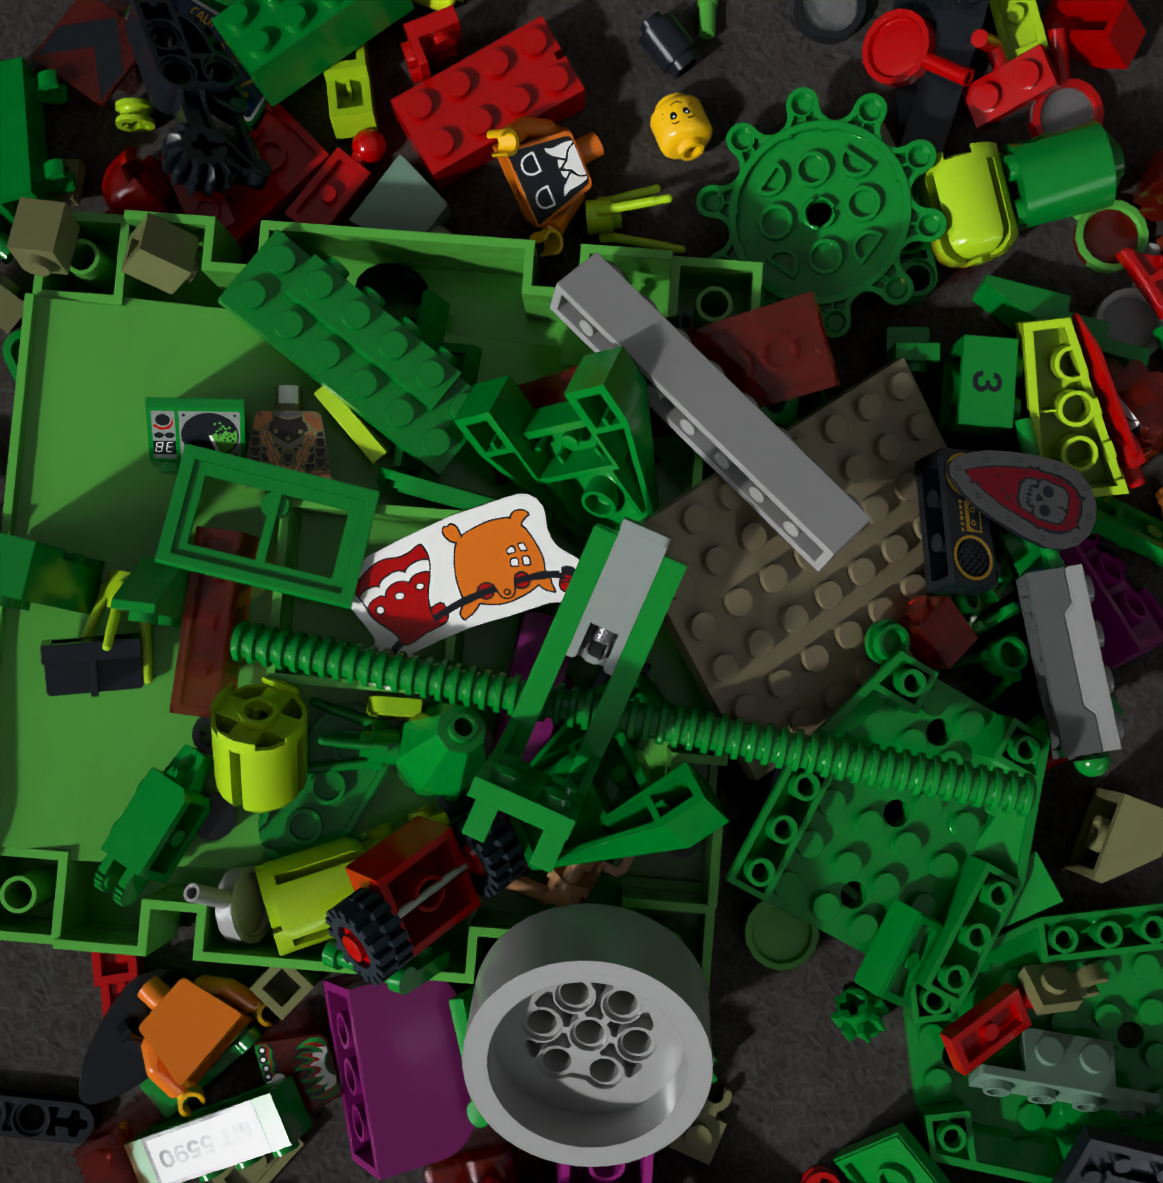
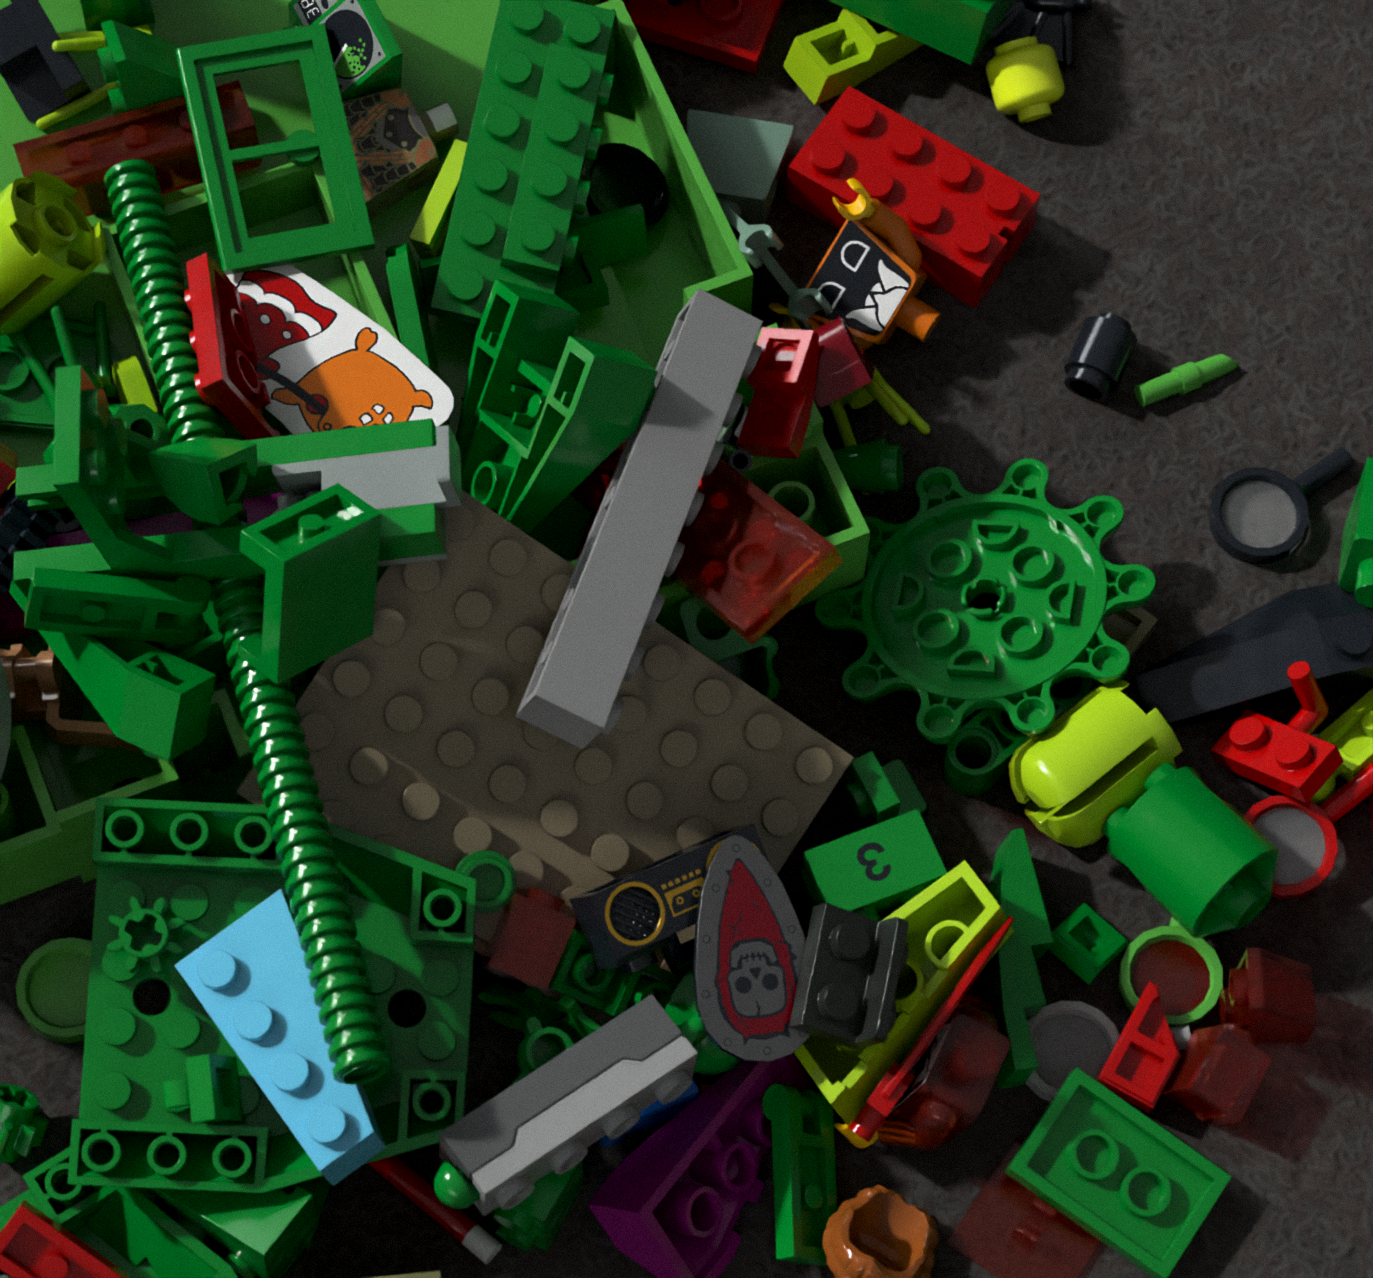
camera: 60 degrees right, 20 degrees down
red plate [284,128,386,225] -> none
red bracket [400,5,465,85] -> none
yellow head [650,93,713,161] -> none
green slope [854,900,943,1007] -> none
red piece [862,8,974,88] -> none
none -> green plate [24,567,212,645]
none -> green gear [106,896,187,975]
none -> green brick [147,438,258,526]
none -> green tile [163,1054,243,1125]
none -> medium azure wedge [174,889,386,1186]
none -> red wing [184,252,281,440]
none -> green panel [237,483,382,685]
none -> sand green flag [716,196,833,330]
none -> red slope [737,327,819,459]
none -> pearl dark grey bracket [789,902,909,1049]
none -> dark red plate [814,317,875,409]
none -> green cone [831,438,903,496]
none -> green tile [1048,903,1130,985]

